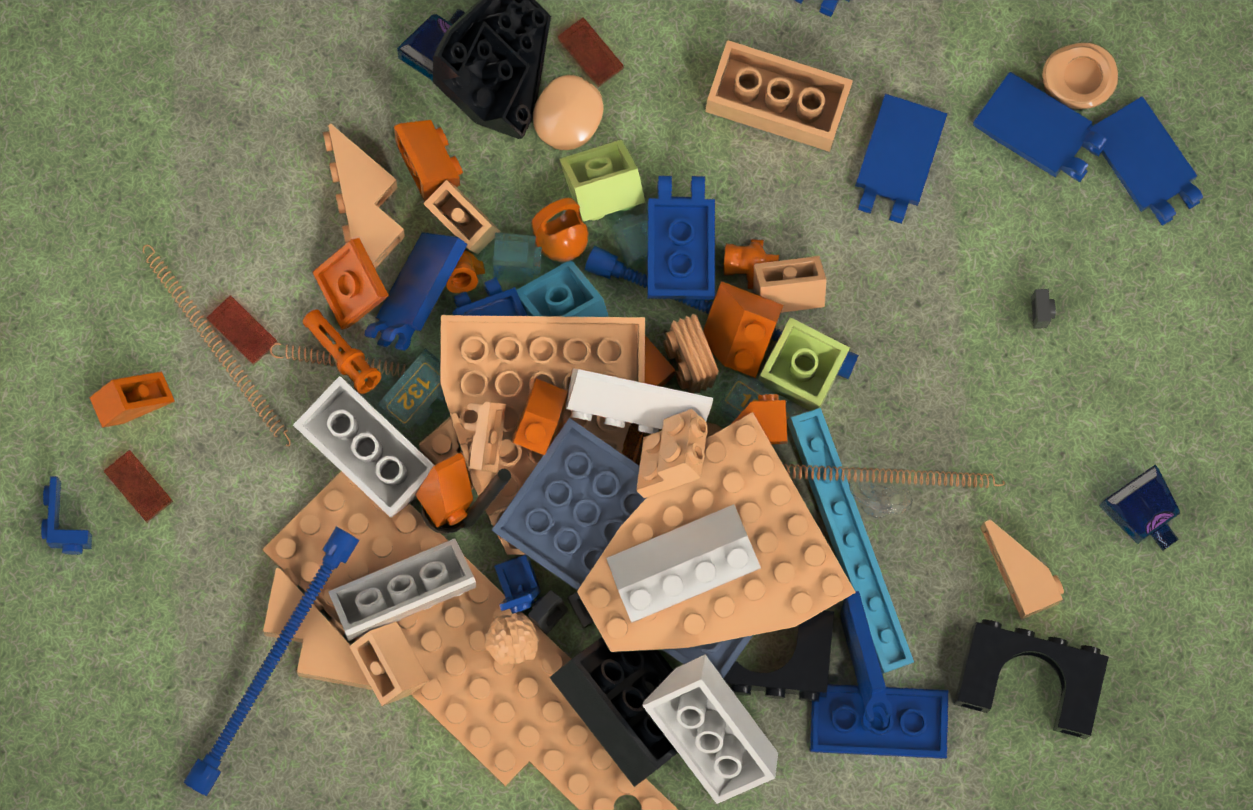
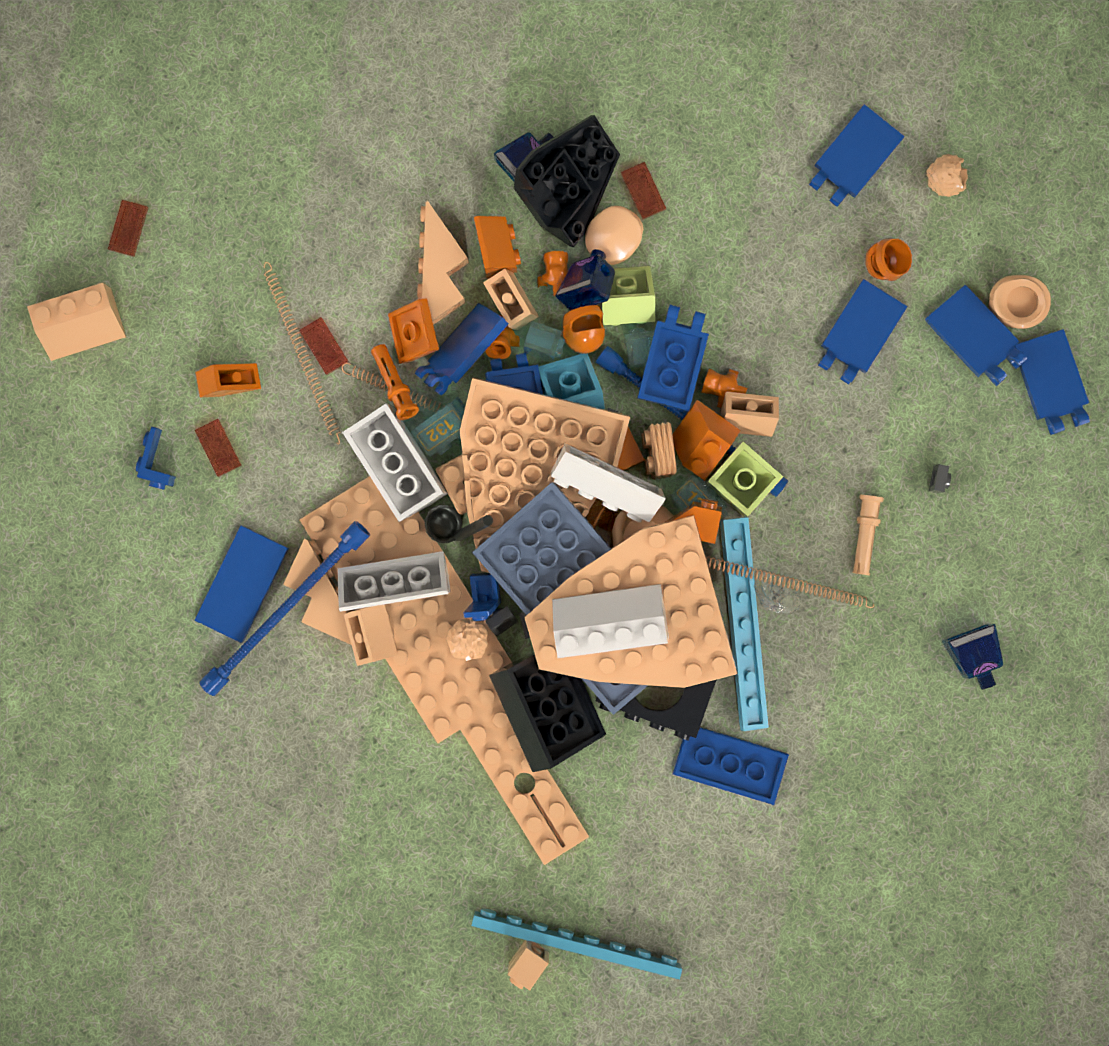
camera: 20 degrees right, 10 degrees up
orange slope [415,452,473,528] -> none
light nougat plate [465,401,506,472] -> none
orange slope [511,378,568,455] -> none
light nougat plate [636,409,708,498] -> none
white slope [643,655,778,804] -> none
light nougat brick [705,40,853,152] -> none
blue tile [839,591,893,731] -> none
black arch [954,619,1109,739] -> none
light nougat slope [980,519,1064,620] -> none
none -> blue tile [194,526,289,643]
none -> orange piece [537,251,578,297]
none -> clear blue torso [555,249,615,311]
none -> light nougat pin [852,495,884,576]
none -> orange helmet [865,238,912,281]

